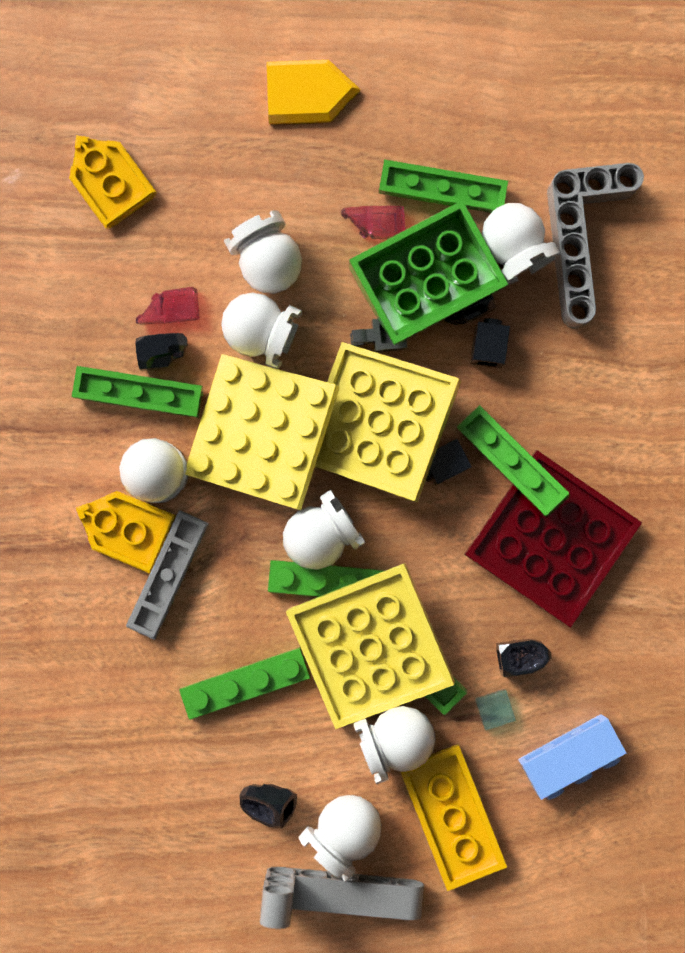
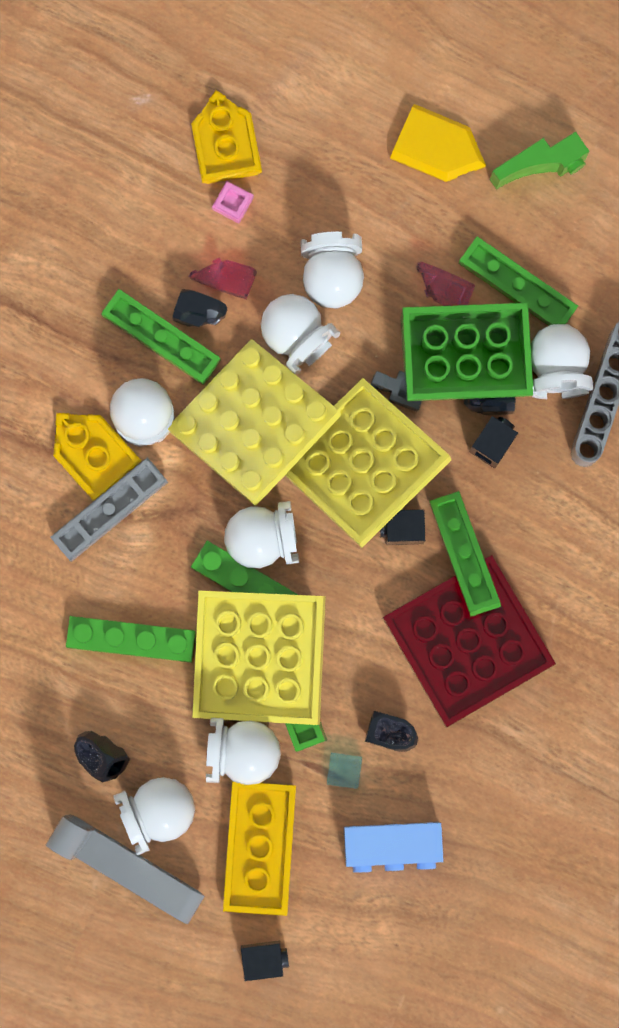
camera: 20 degrees right, 5 degrees down
none -> bright pink tile [212,181,254,223]
none -> black brick [241,941,289,981]
none -> bright green slope [490,132,590,190]

